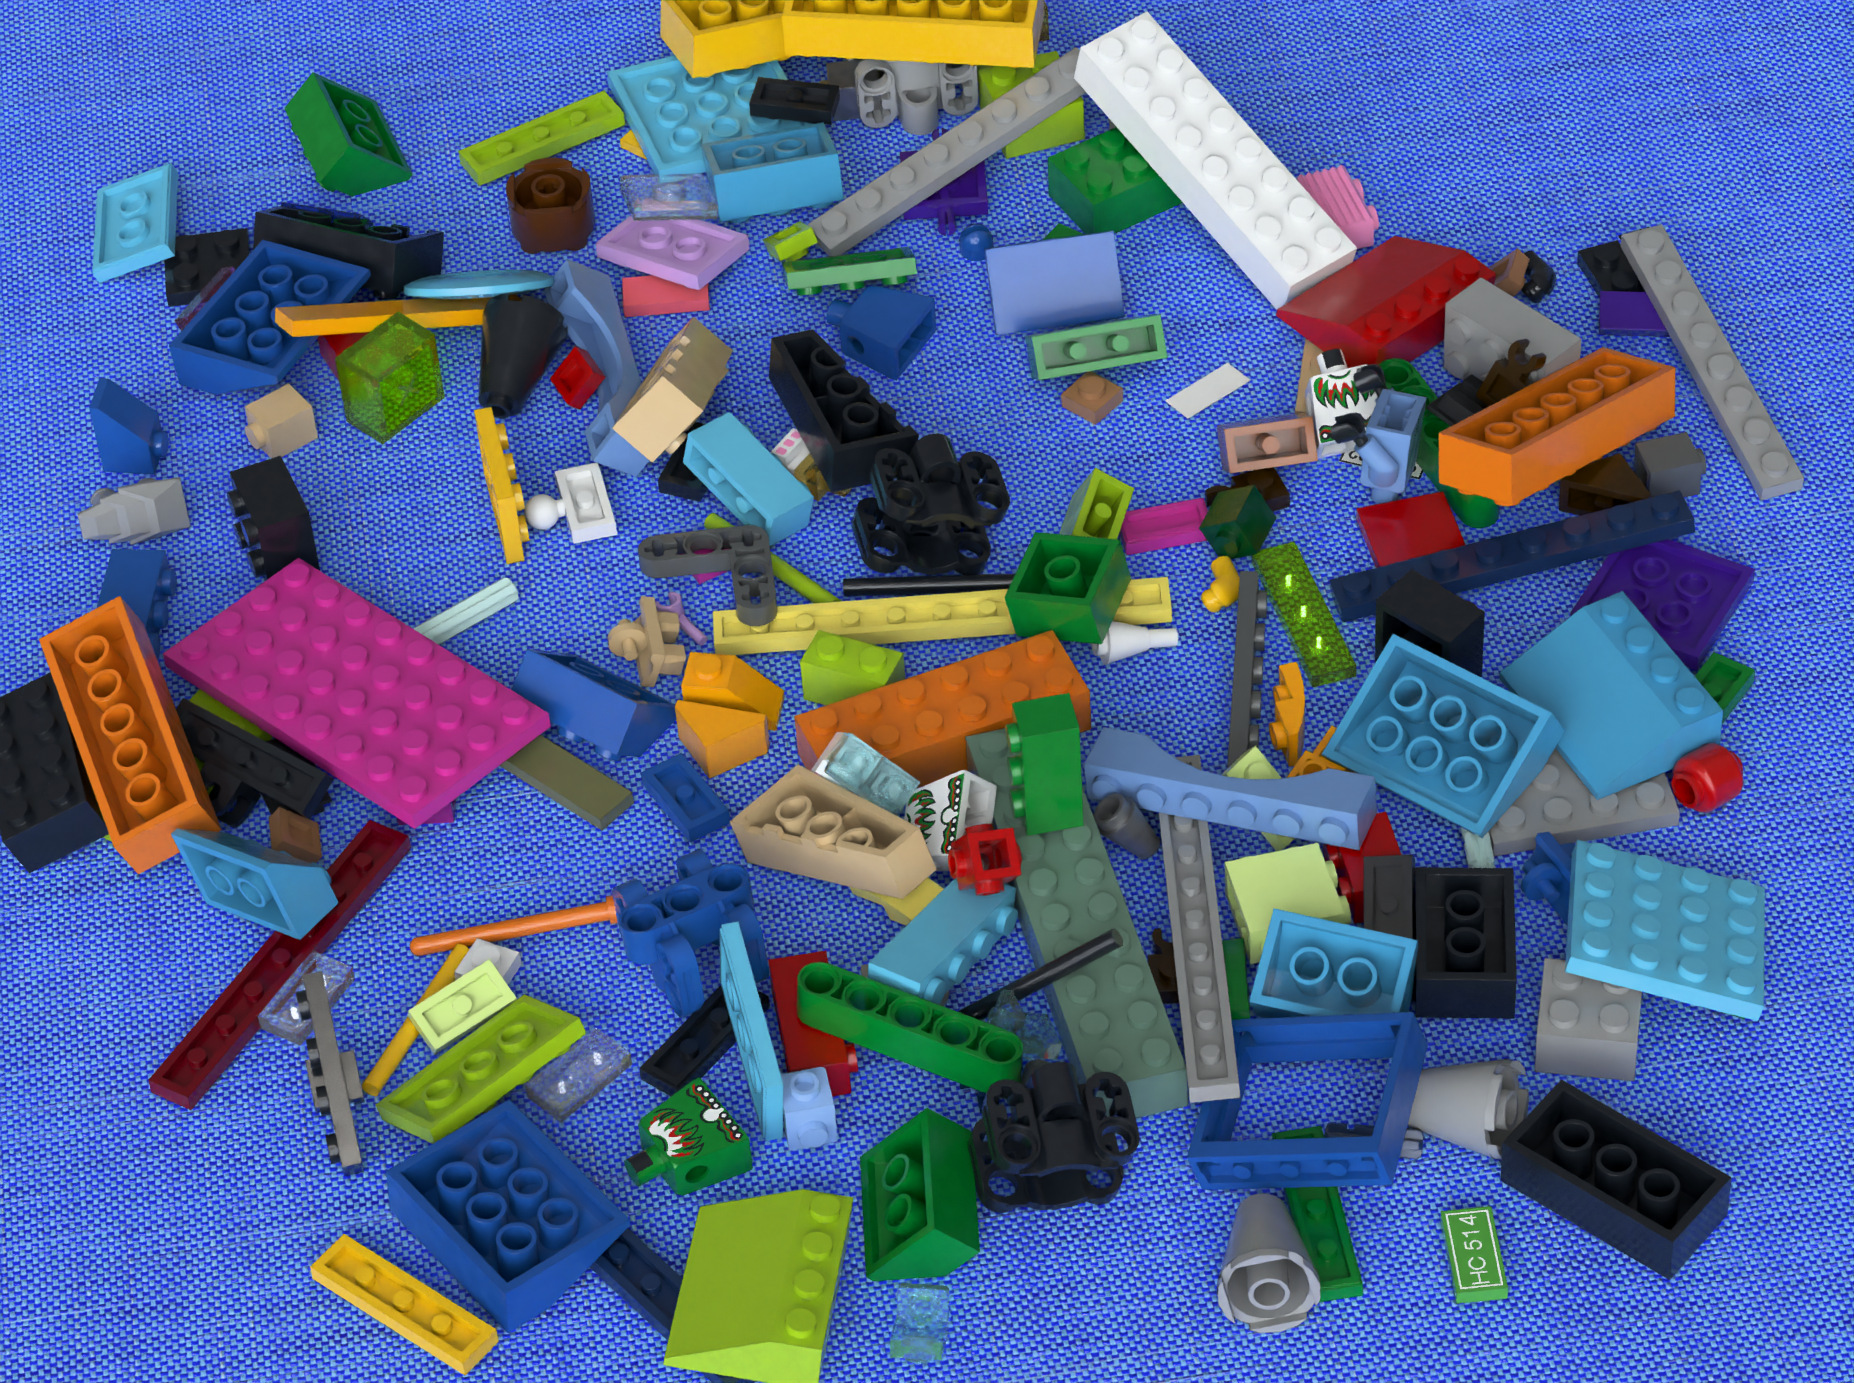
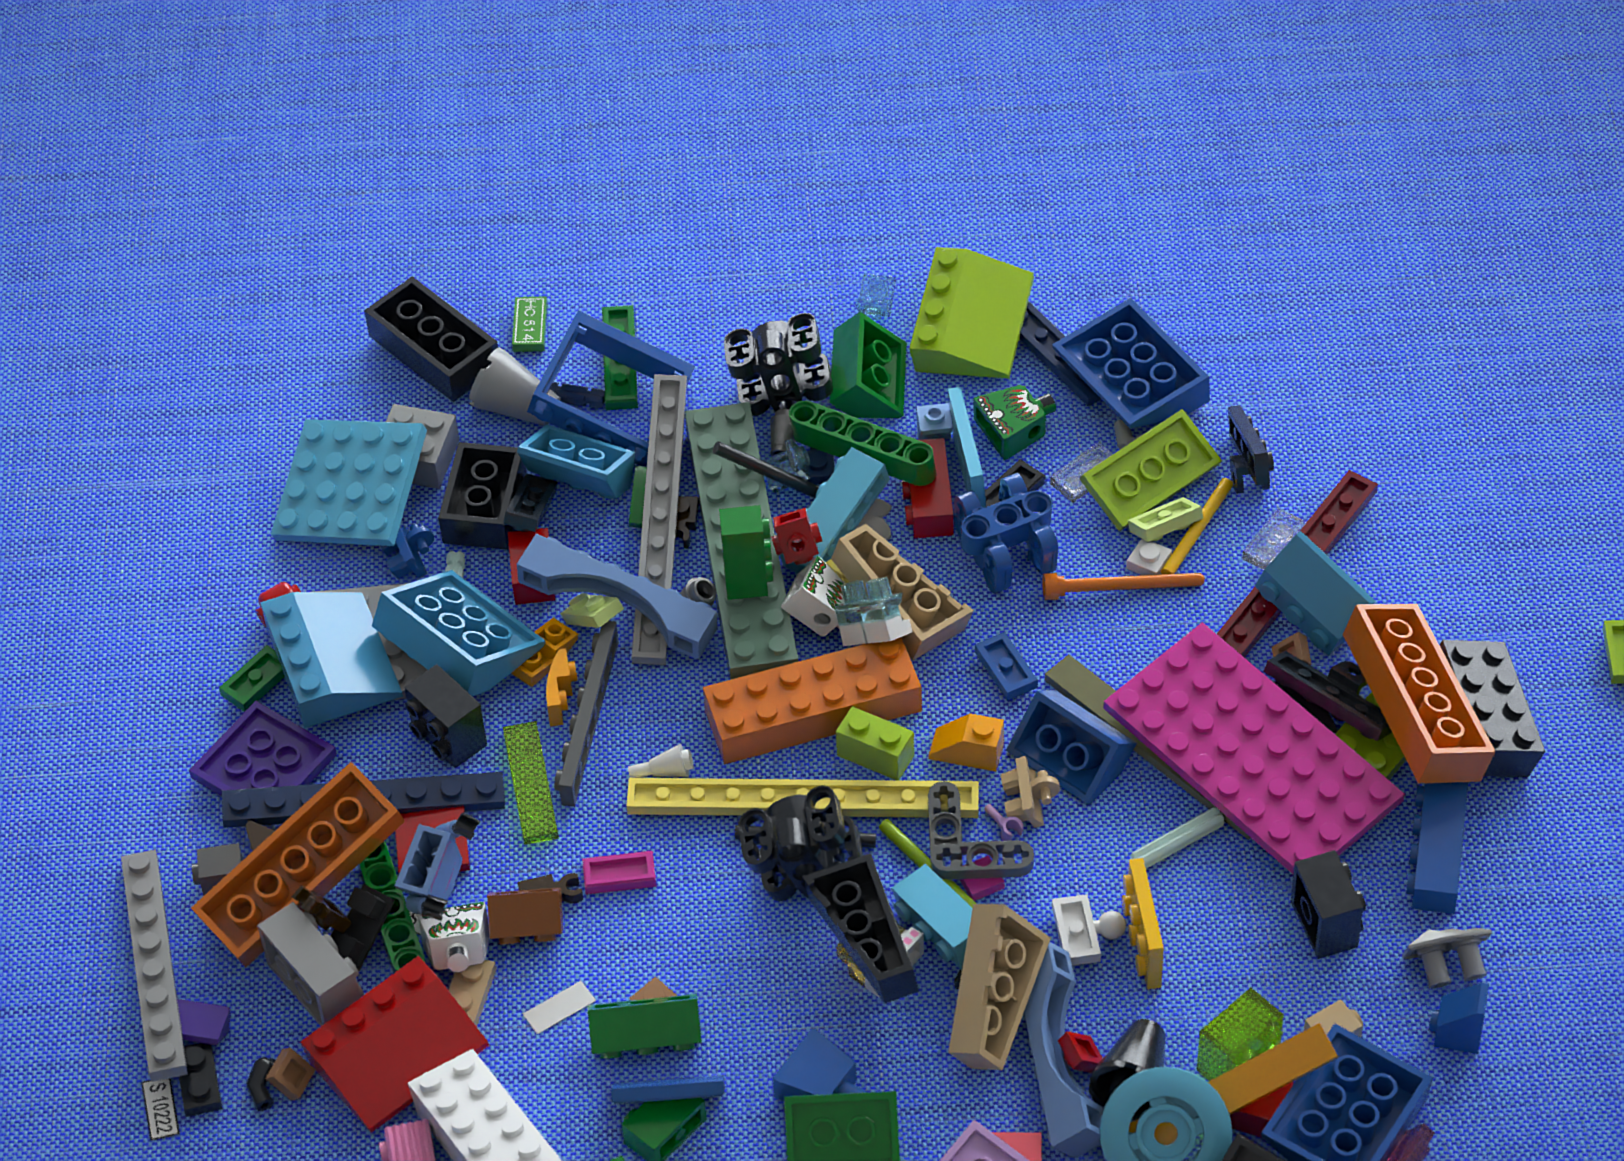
camera: 175 degrees left, 5 degrees up
yellow plate [310,1234,499,1375] -> none
light orange slope [675,700,770,779] -> none
green brick [1004,532,1131,644] -> none
lime brick [1059,468,1134,539] -> none
dark green brick [1199,485,1276,559] -> none
yellow arm [1201,556,1240,613] -> none
light grey cone [1217,1193,1320,1333] -> none
yellowish green brick [1225,843,1351,965] -> none

